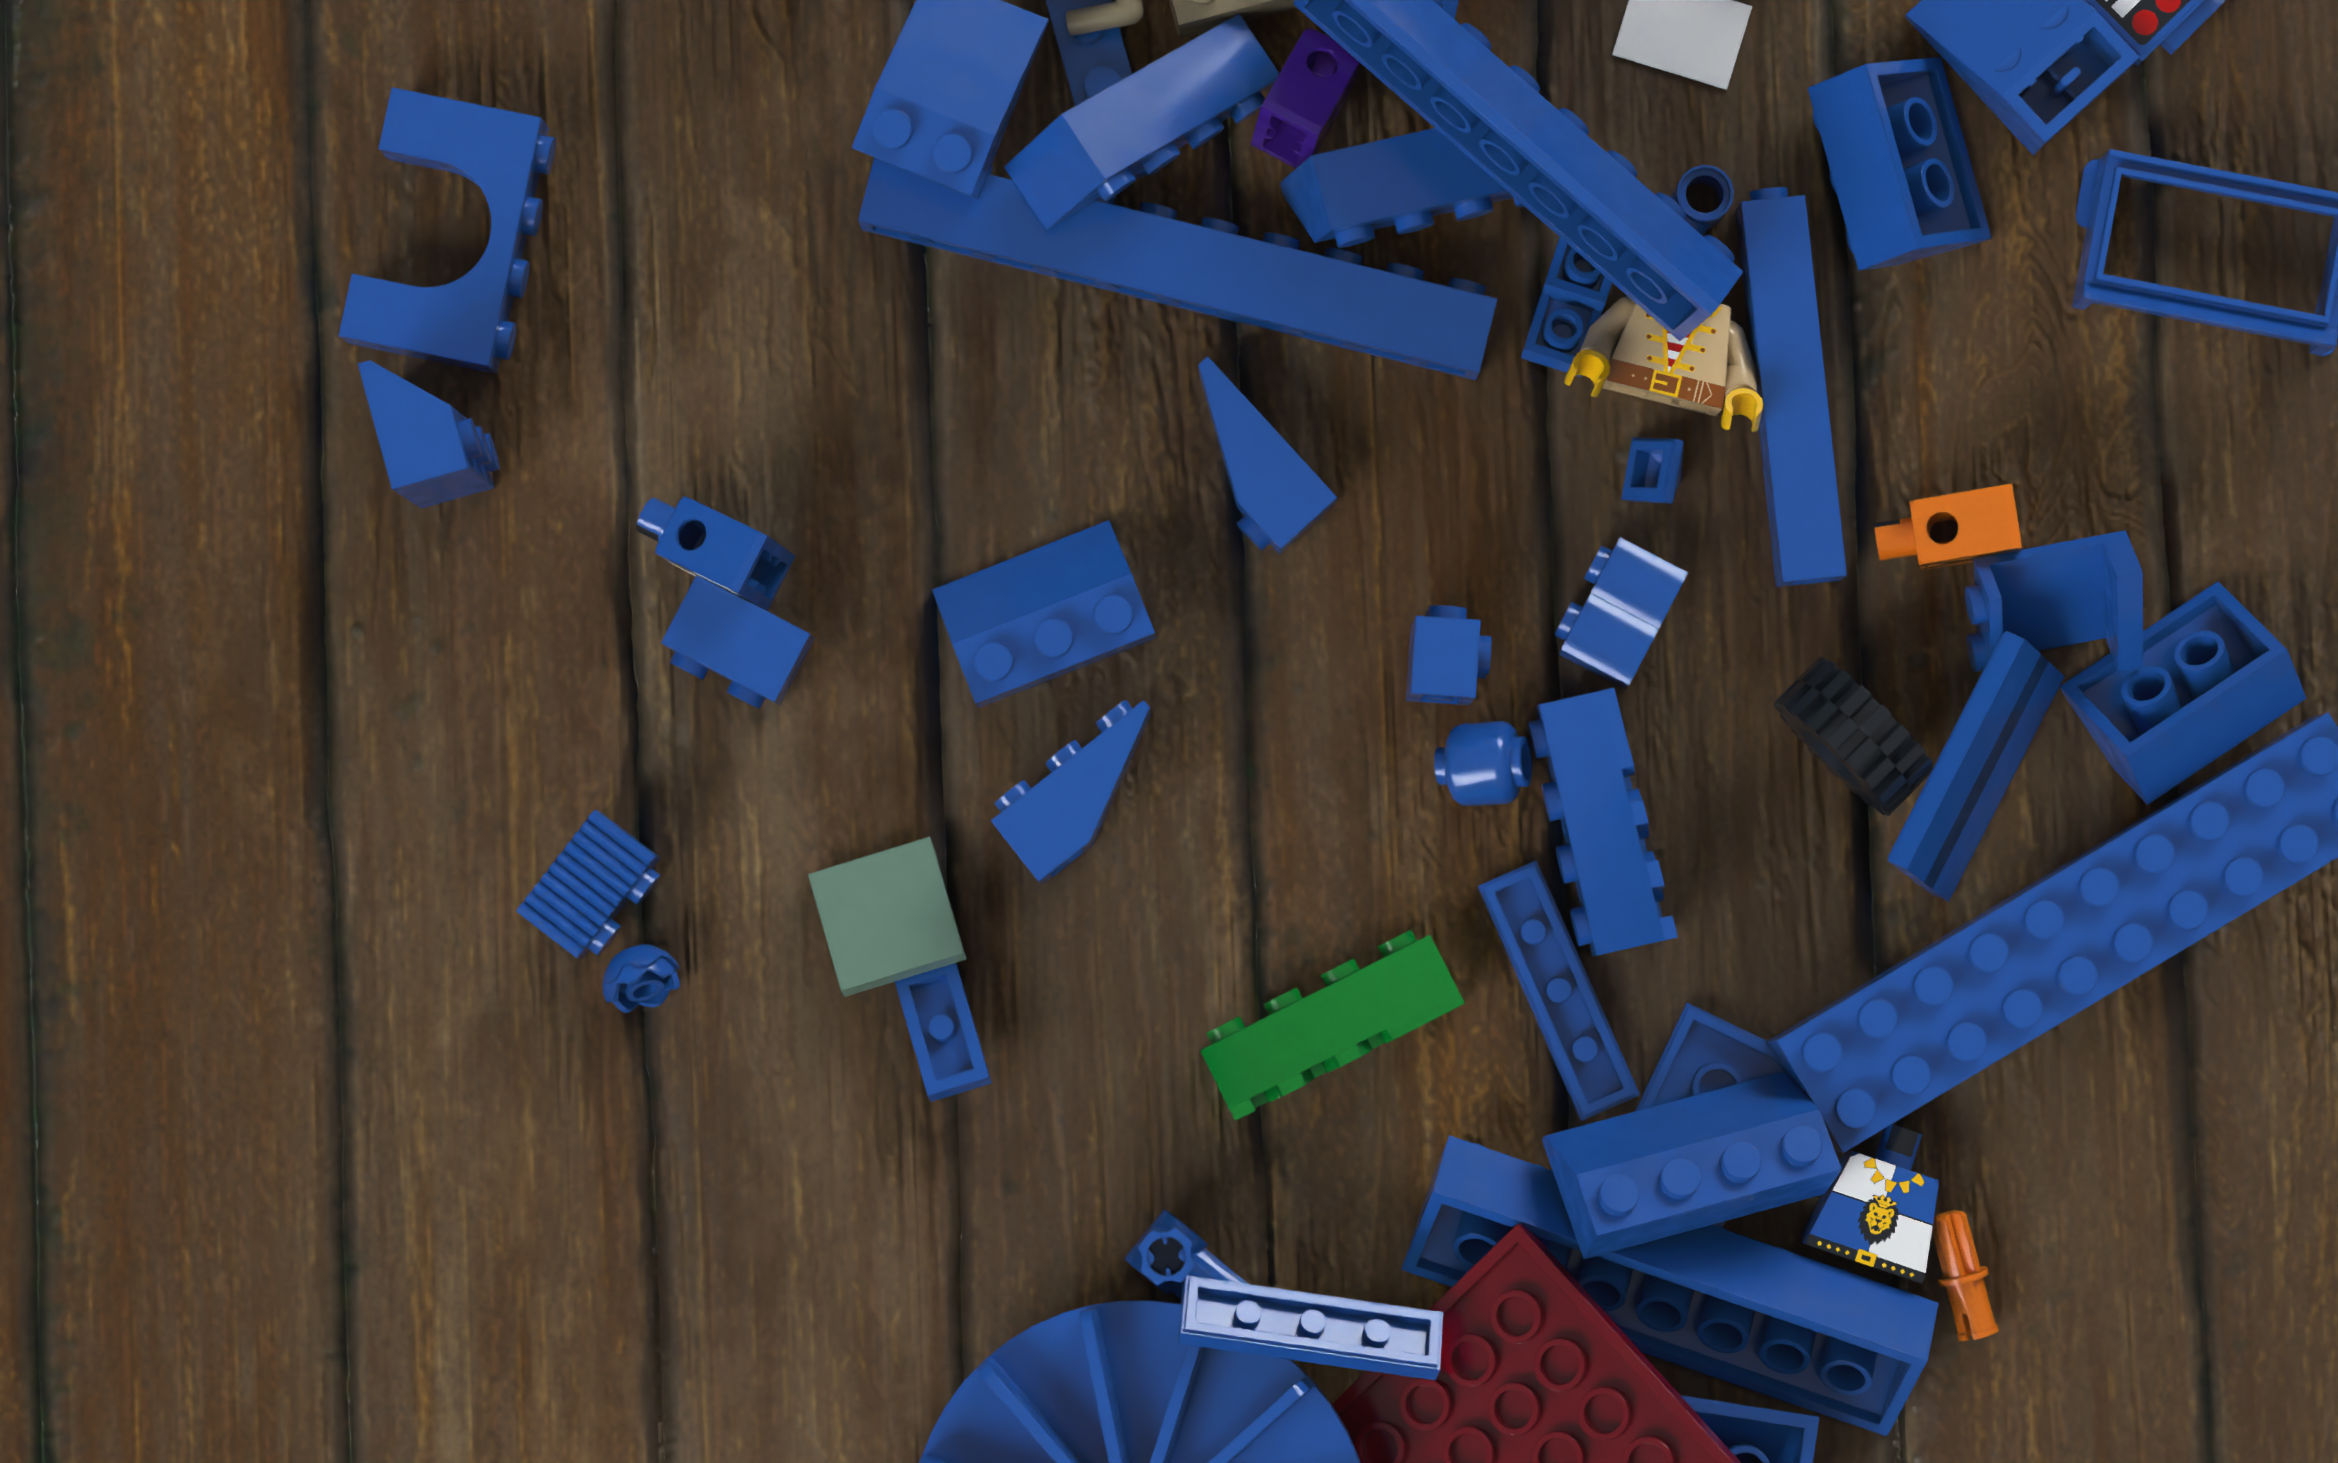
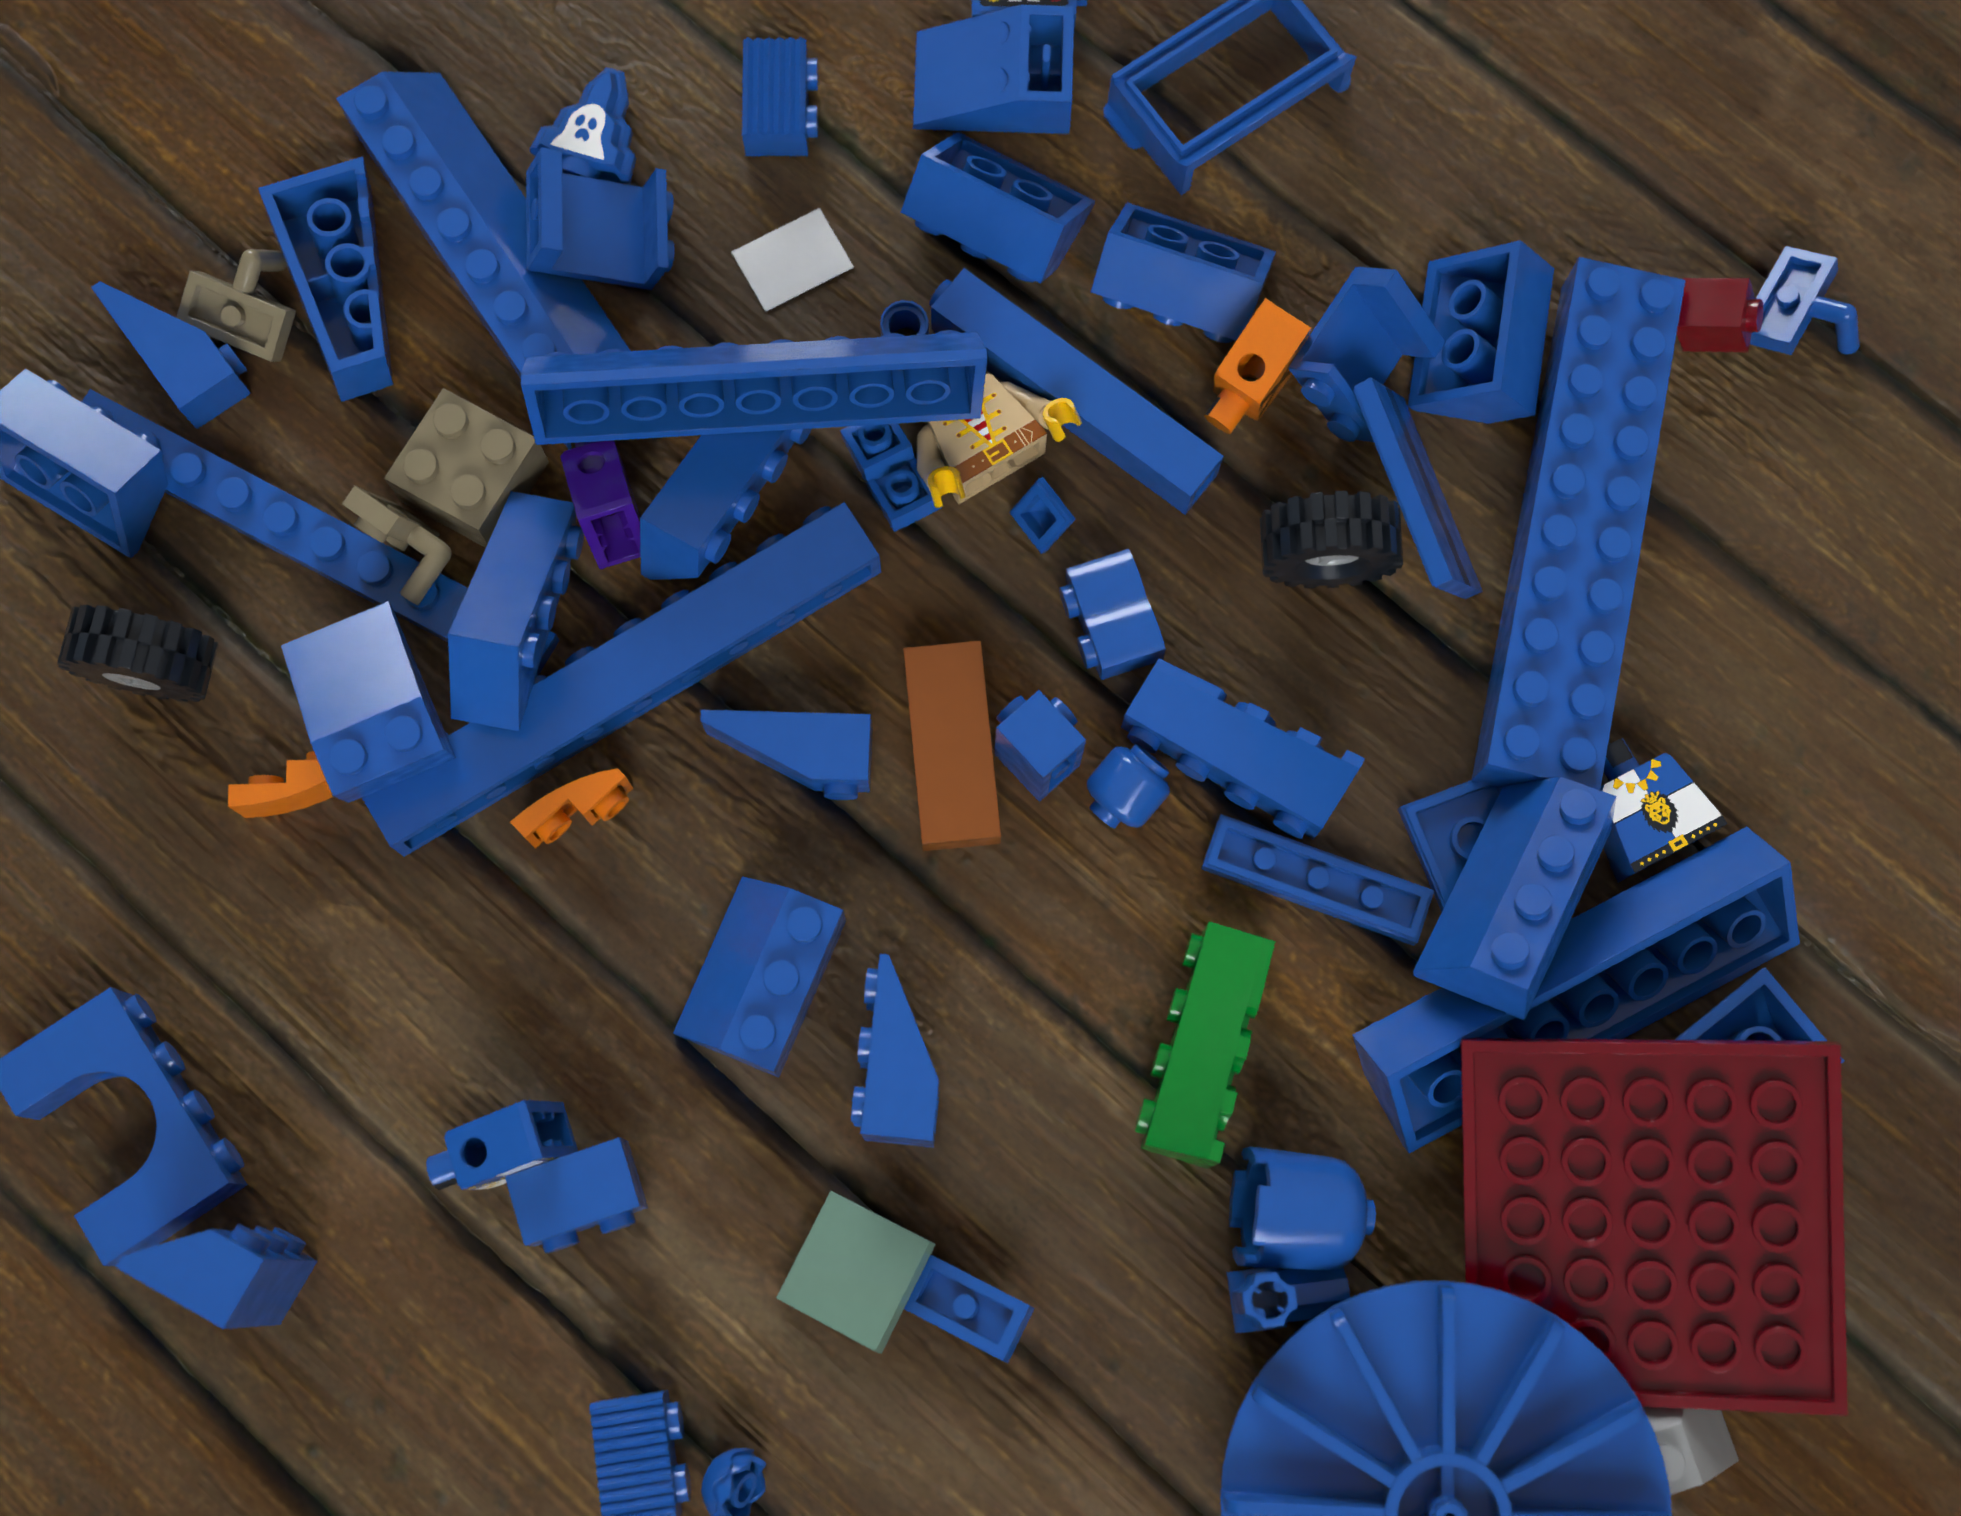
camera: 55 degrees left, 10 degrees down
tile [1177,1275,1443,1380] -> none
orange axle [1932,1210,1999,1341] -> none
none -> orange slope [228,751,334,818]
none -> orange slope [510,768,633,849]
none -> dark orange piece [903,641,1001,851]
none -> blue slope [1091,202,1276,343]
none -> blue cylinder [1229,1147,1376,1270]

